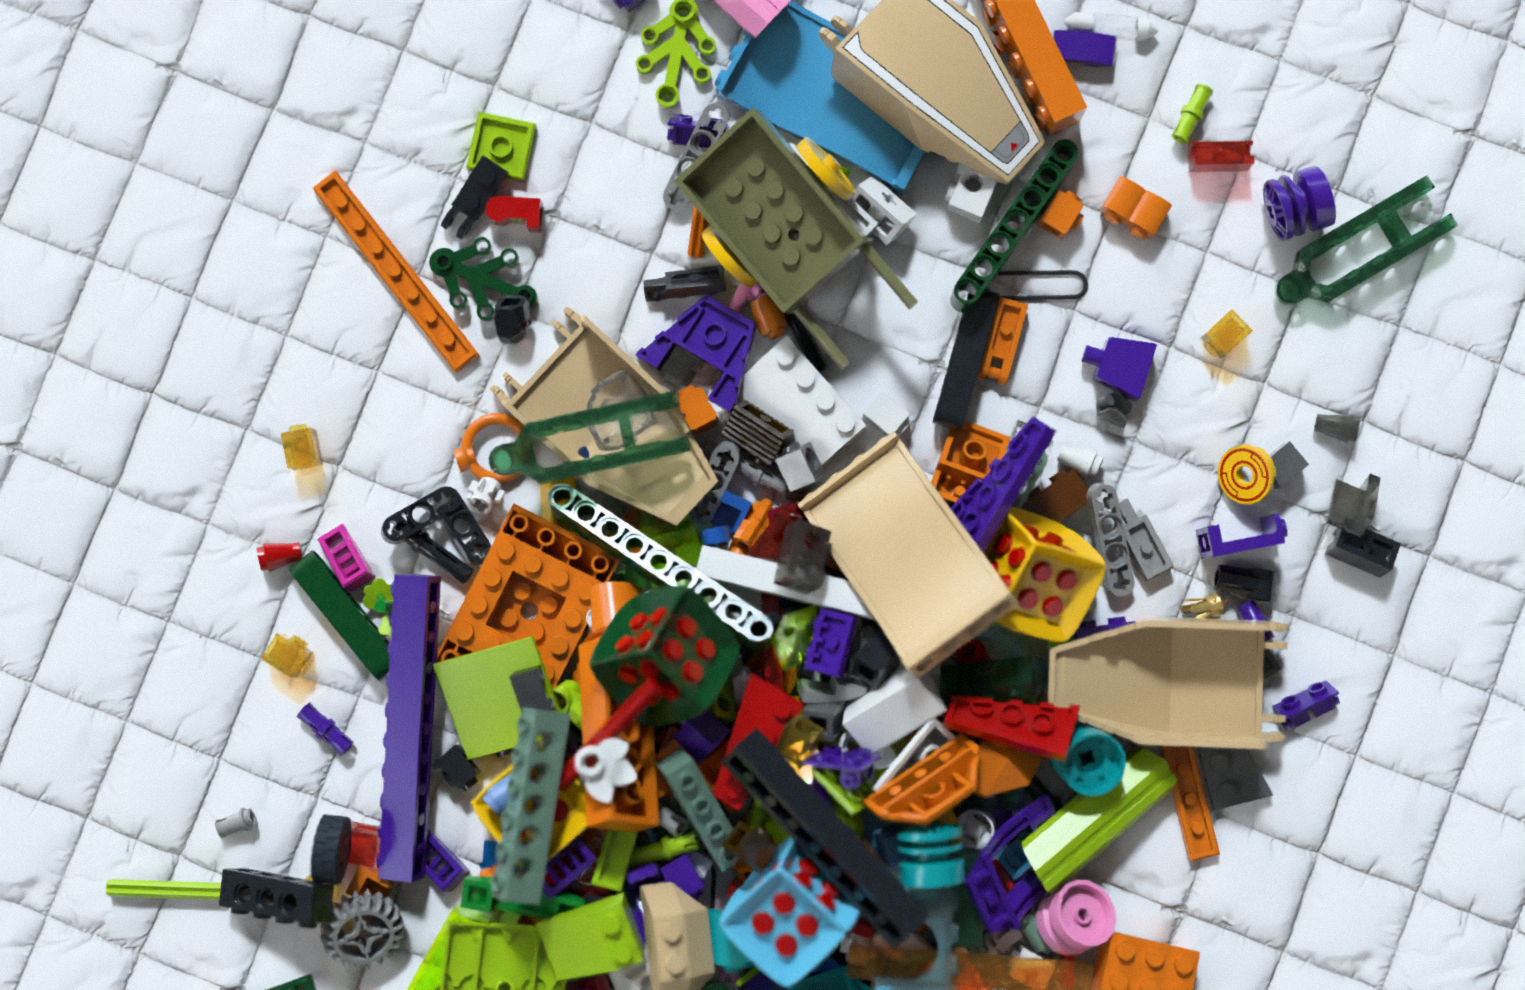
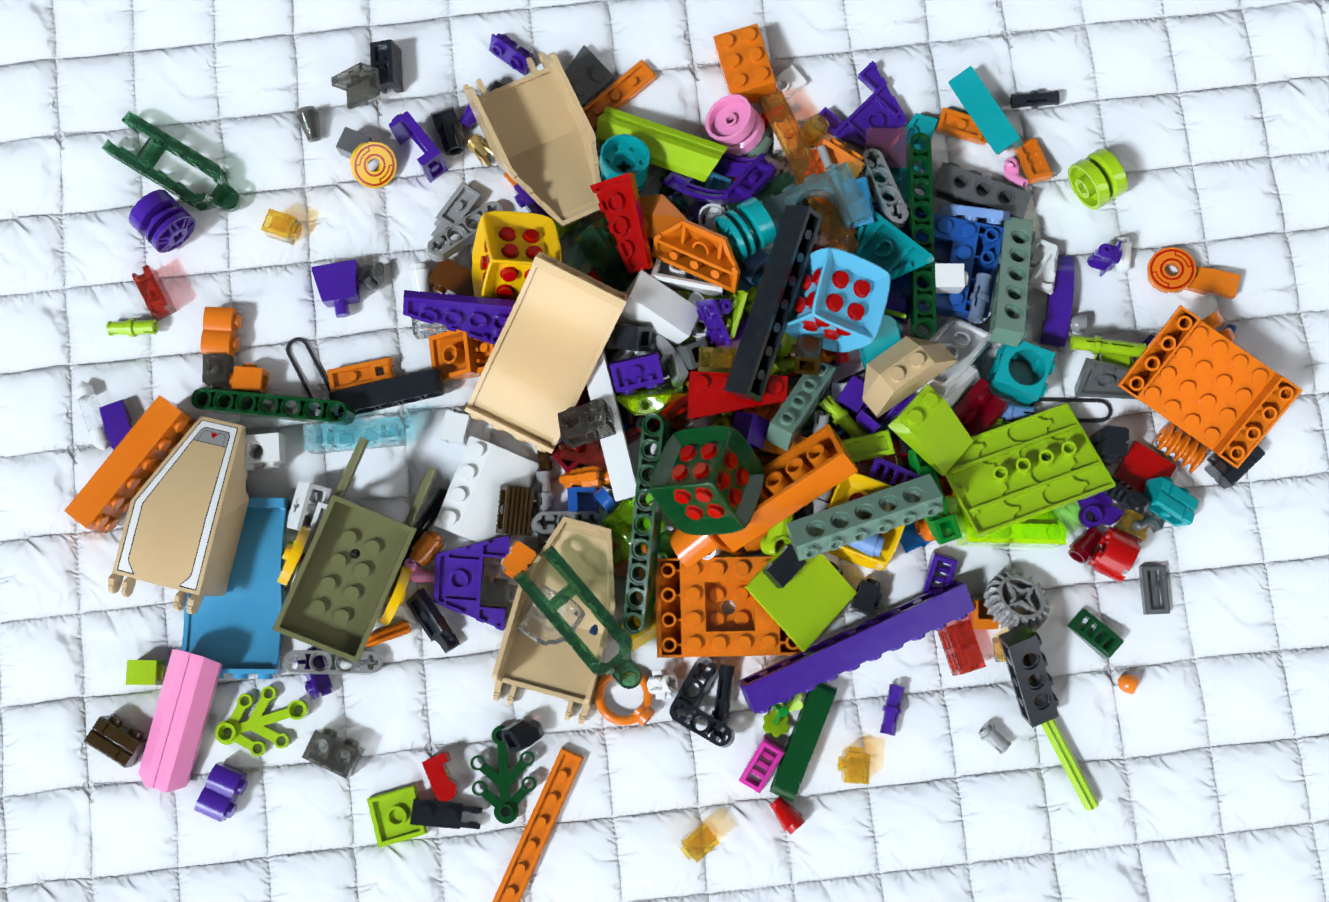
camera: 125 degrees left, 5 degrees down
black wheel [310,814,352,885] -> none
red axle [558,677,662,792] -> none
white plate [575,738,637,803] -> none
brick [775,441,826,492] -> none
none -> clear smoke brick [202,353,234,390]
none -> clear smoke brick [302,727,365,778]
none -> clear light blue arch [303,417,407,454]

